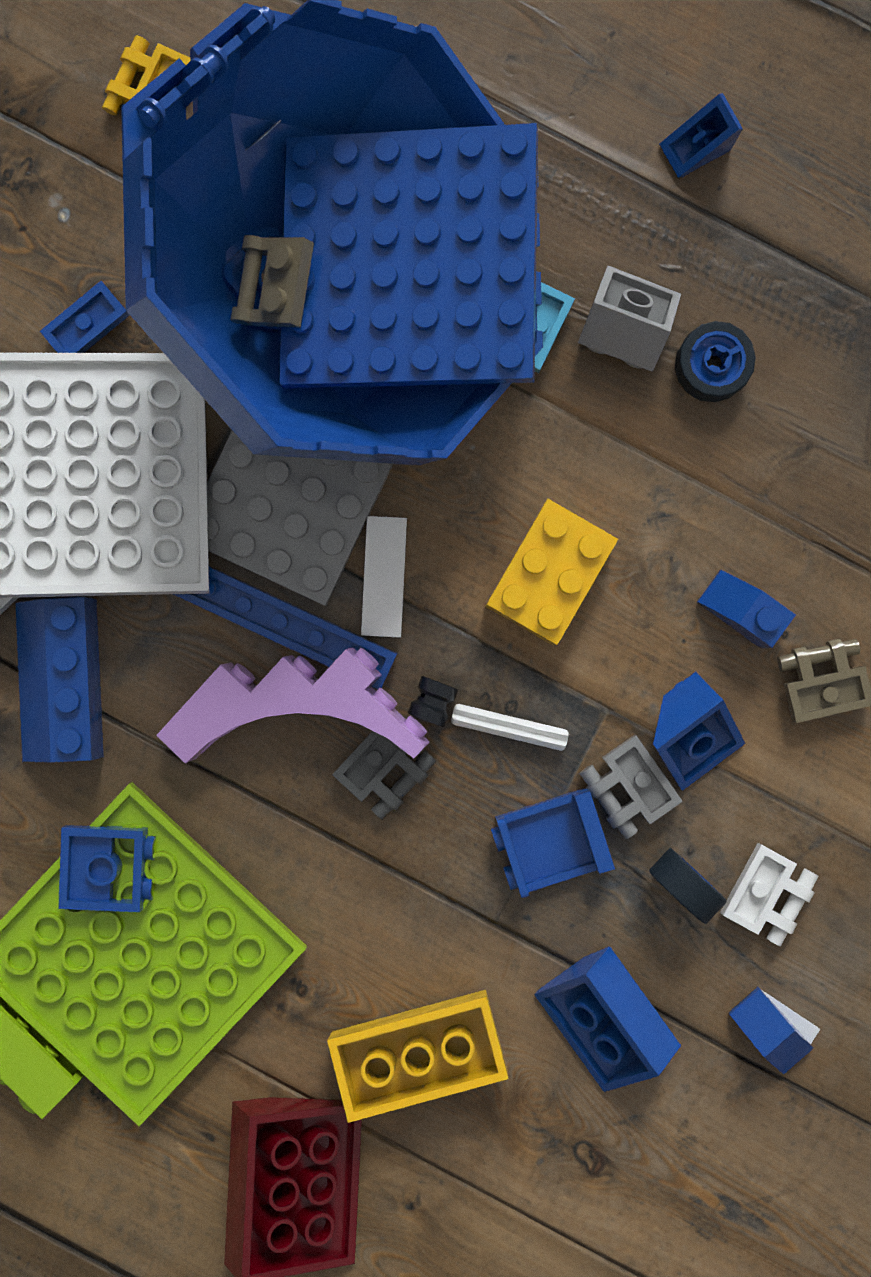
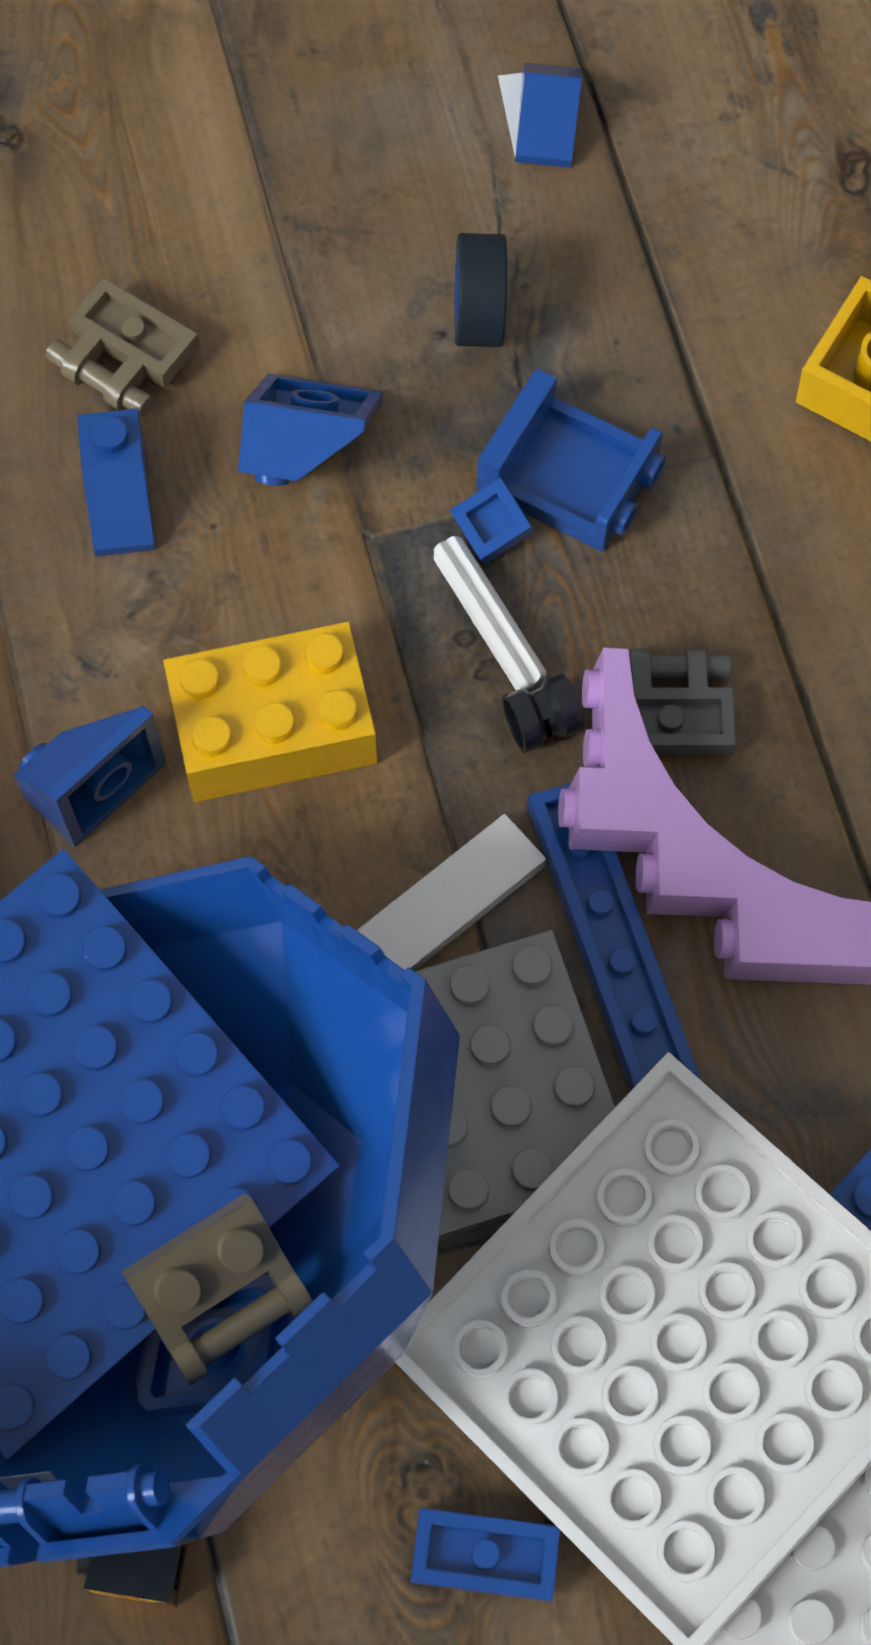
camera: 140 degrees left, 20 degrees down
blue slope [534,946,681,1092] -> none
light grey plate [579,735,683,839] -> none
white plate [720,843,819,947] -> none
none -> blue slope [14,706,167,847]
none -> blue plate [450,477,536,564]

